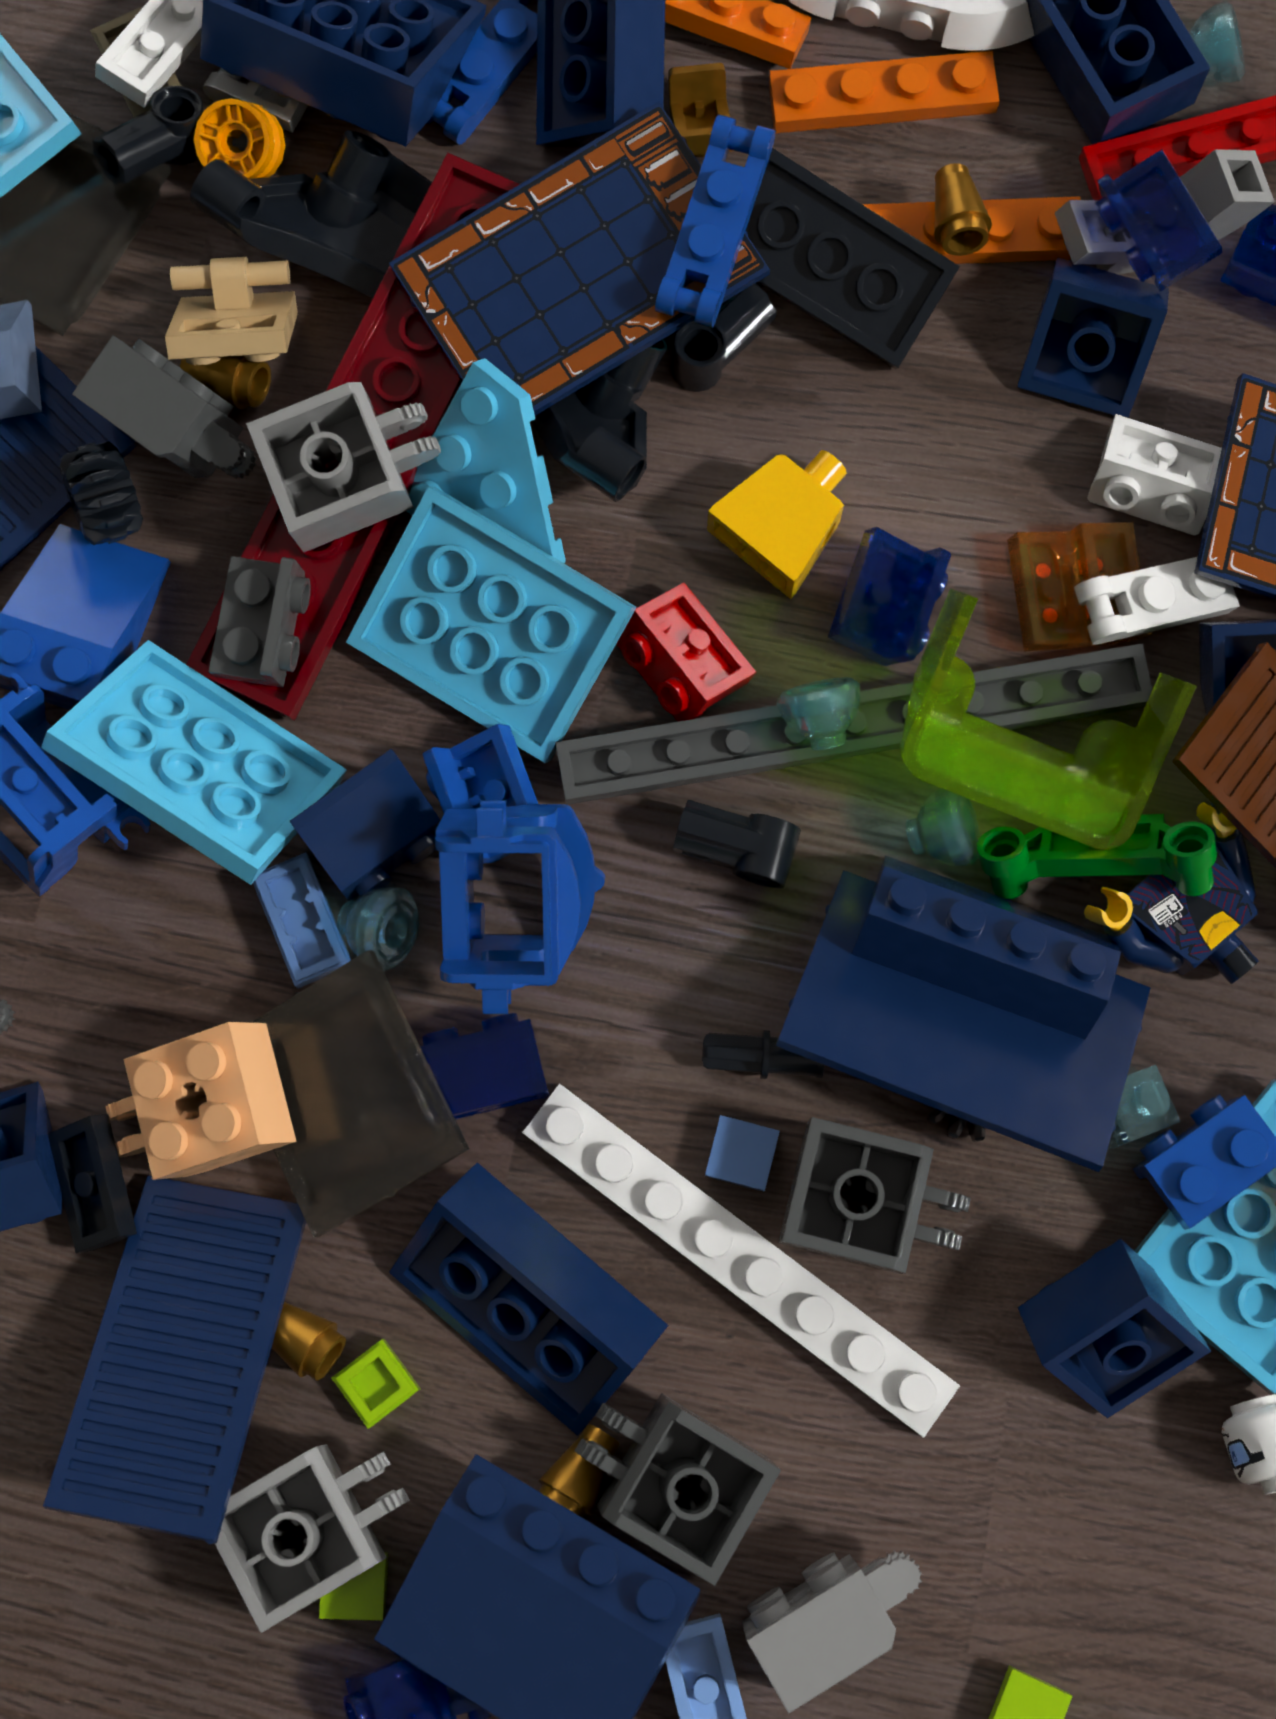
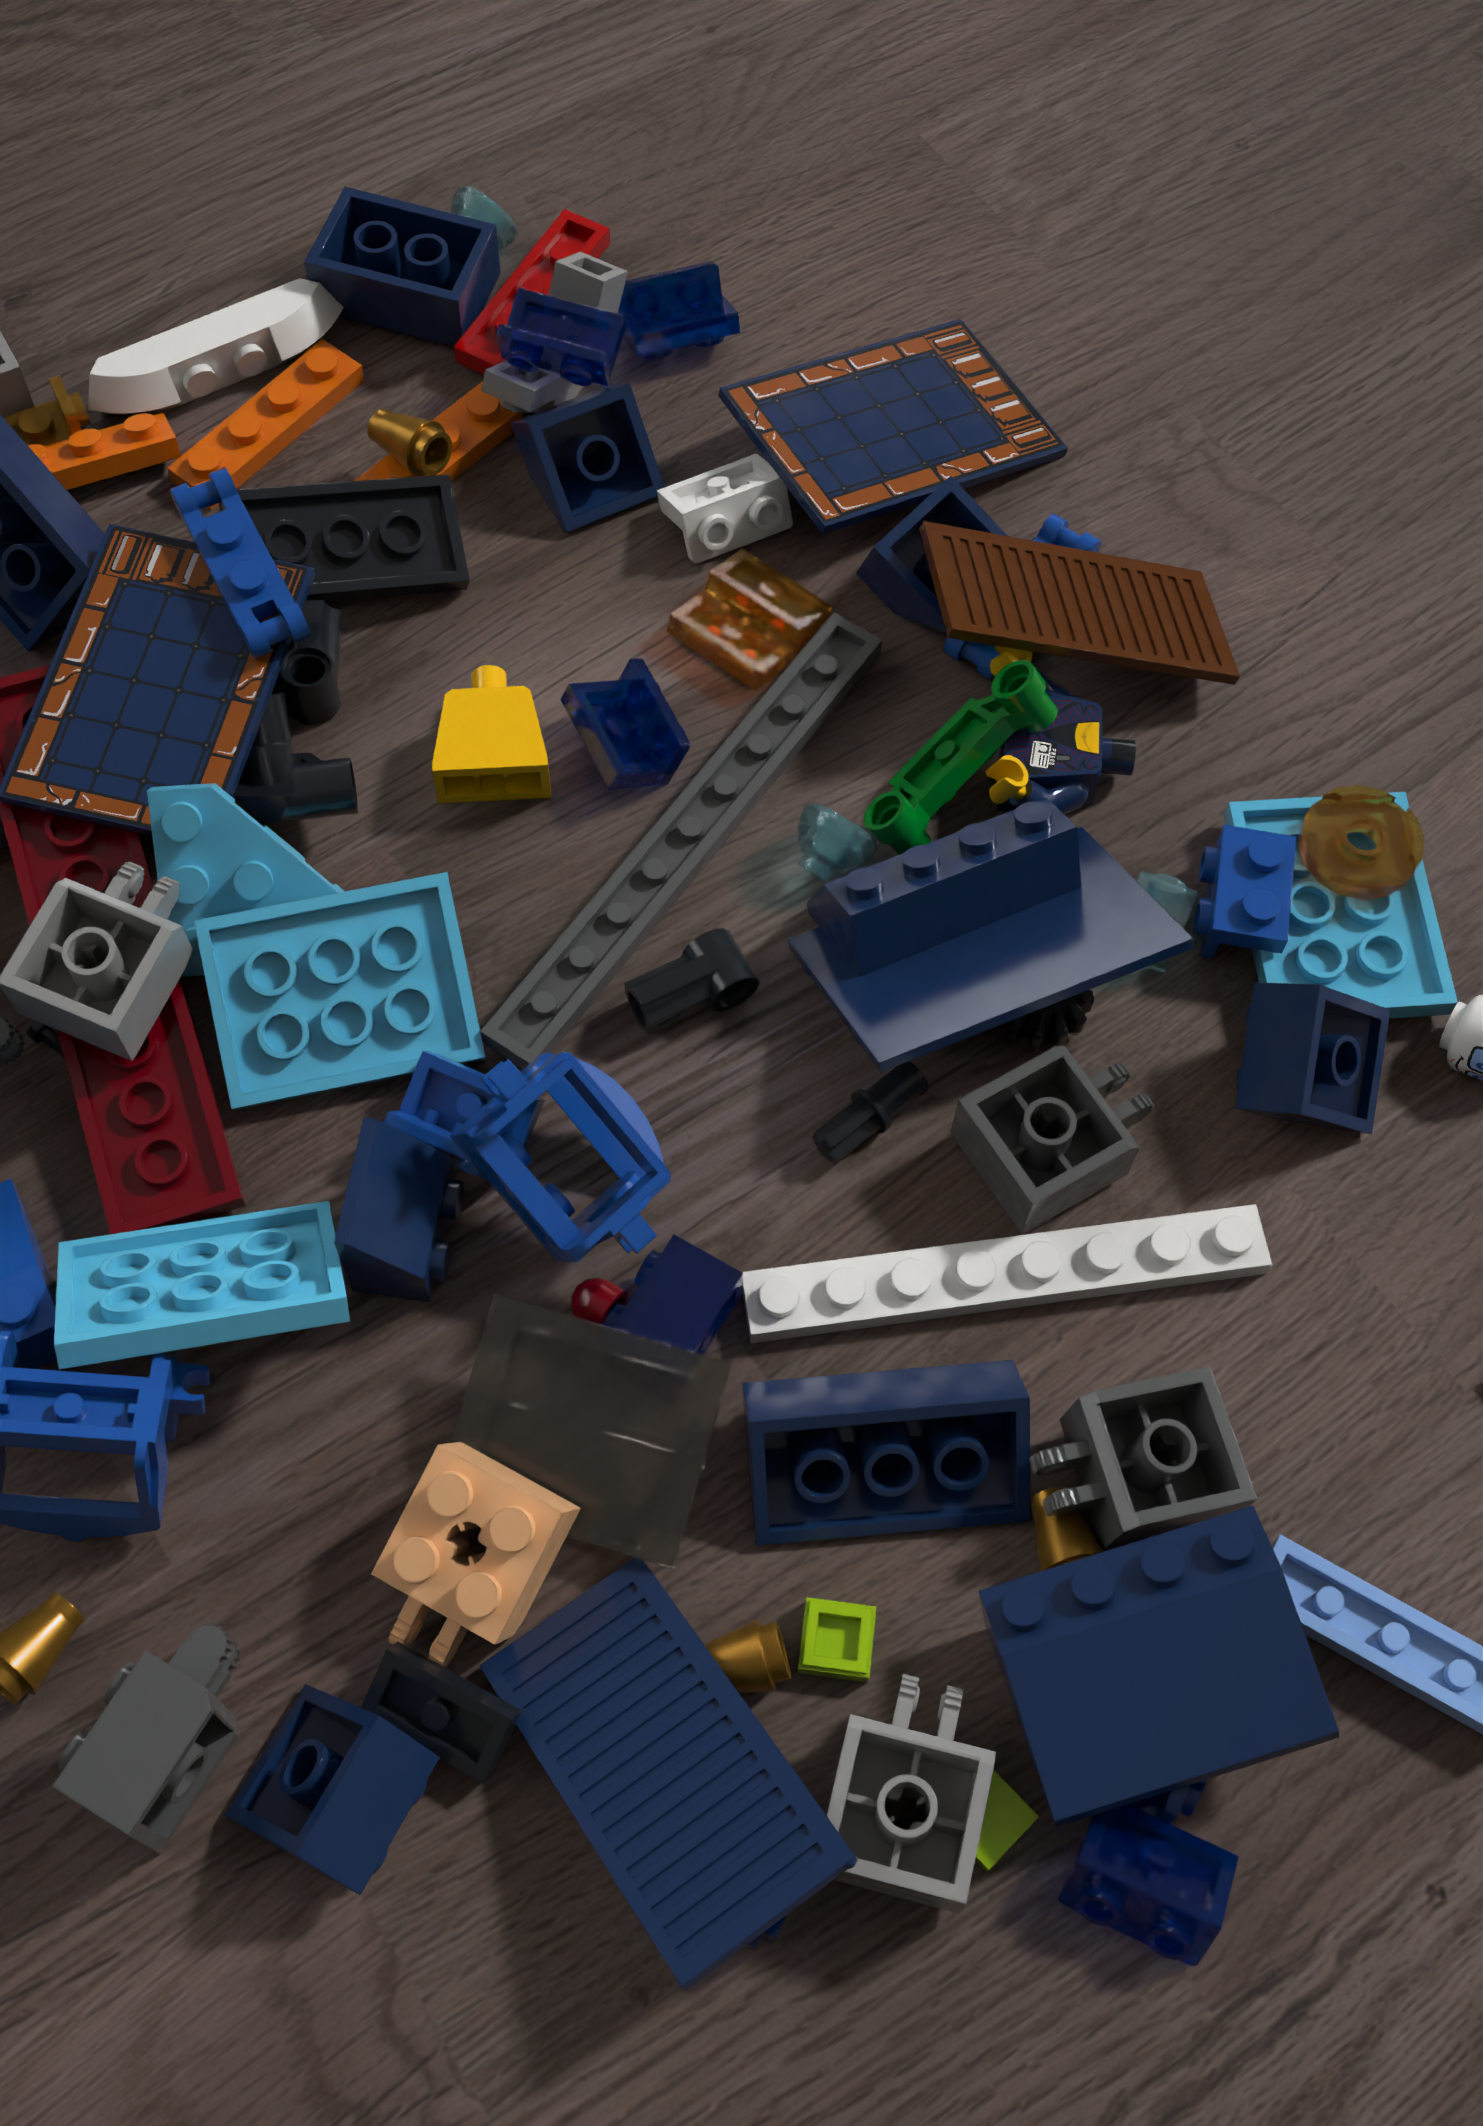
camera: 50 degrees left, 15 degrees down
dark grey bracket [209,556,311,688] -> none
medium blue plate [253,852,354,989] -> none
clear light blue brick [337,886,419,971] -> none
red bracket [616,582,756,722] -> none
pearl gold bracket [668,63,734,157] -> none
medium blue tile [705,1115,780,1192] -> none
light grey hinge [741,1550,922,1714] -> none
clear light blue brick [776,677,861,750] -> none
clear neon green windscreen [900,588,1197,850] -> none
white plate [1074,557,1239,645] -> none
none -> dark red hinge [571,1277,628,1337]

